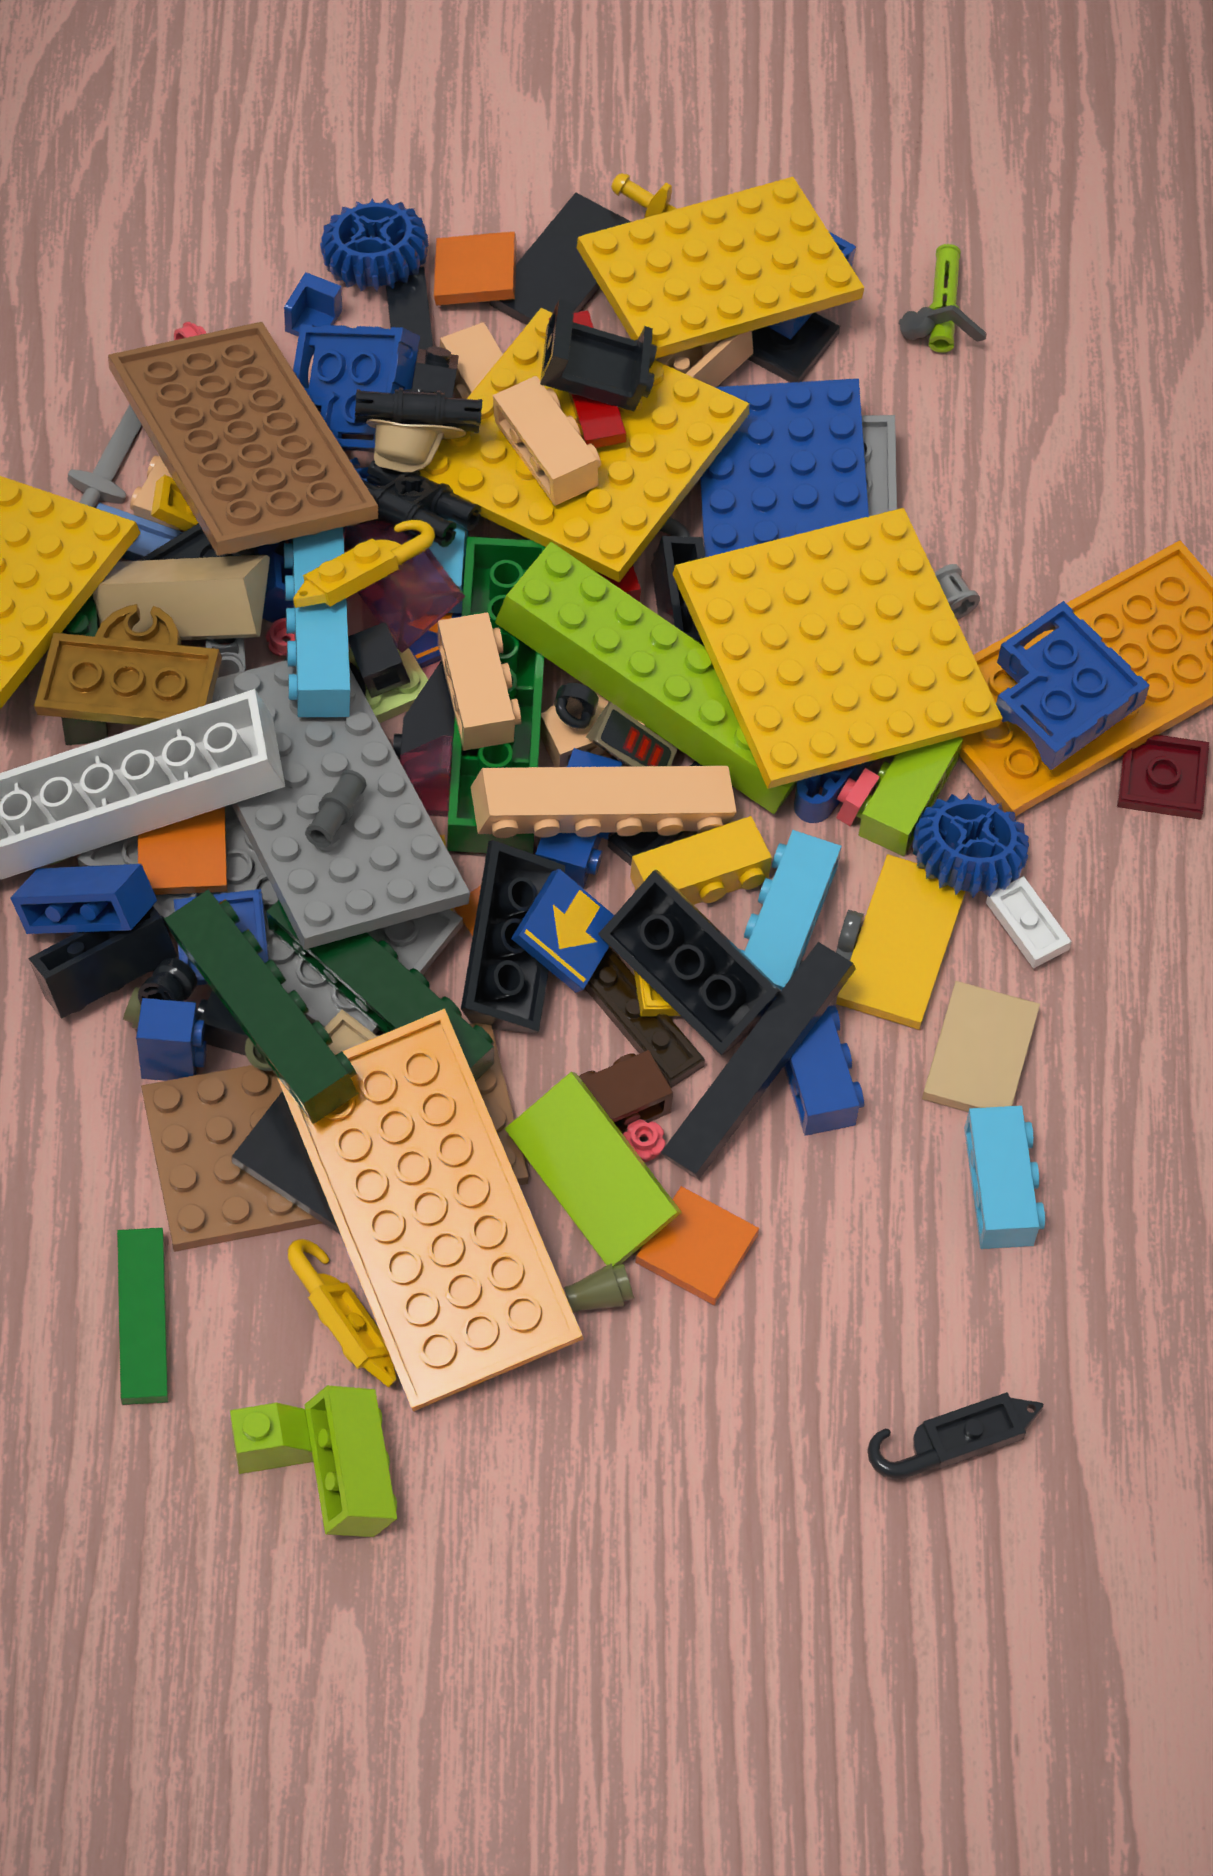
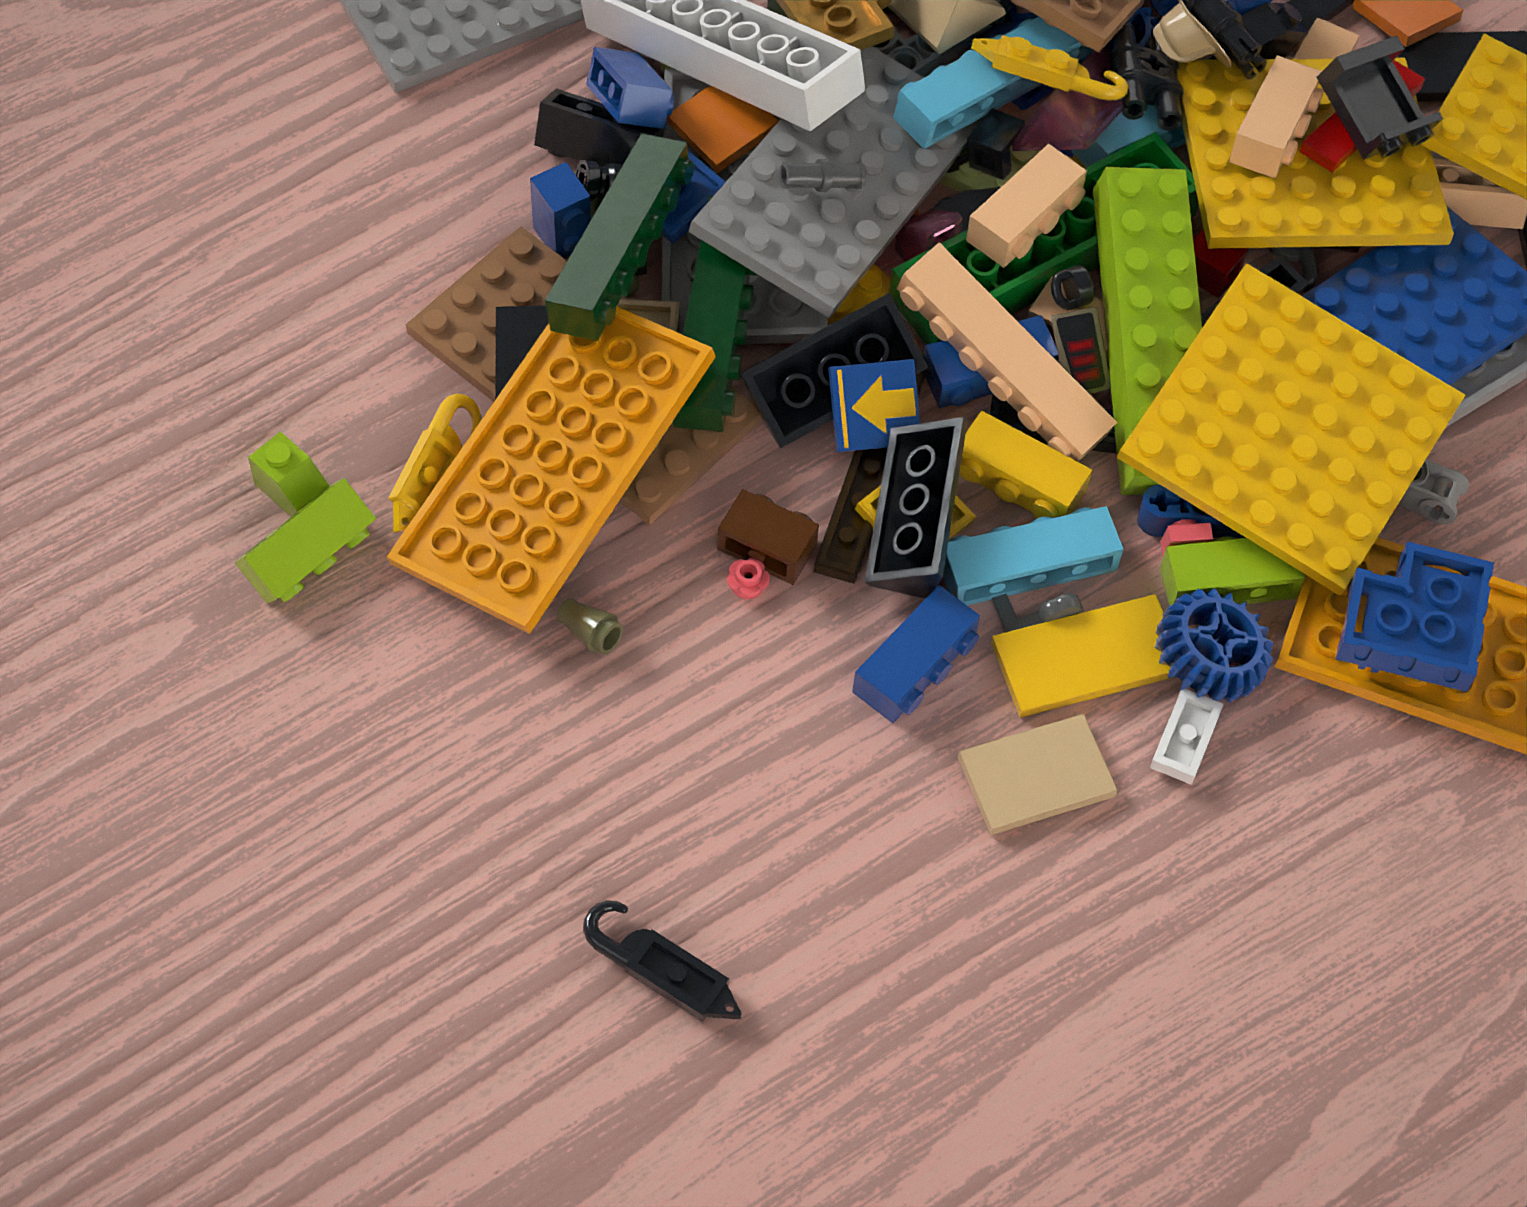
camera: 55 degrees right, 0 degrees up
green tile [117,1228,168,1405] -> none
lime tile [505,1072,682,1267] -> none
orange tile [635,1186,759,1305] -> none
black tile [661,942,856,1179] -> none
medium azure brick [964,1106,1045,1249] -> none
dark red tile [1117,735,1210,820] -> none

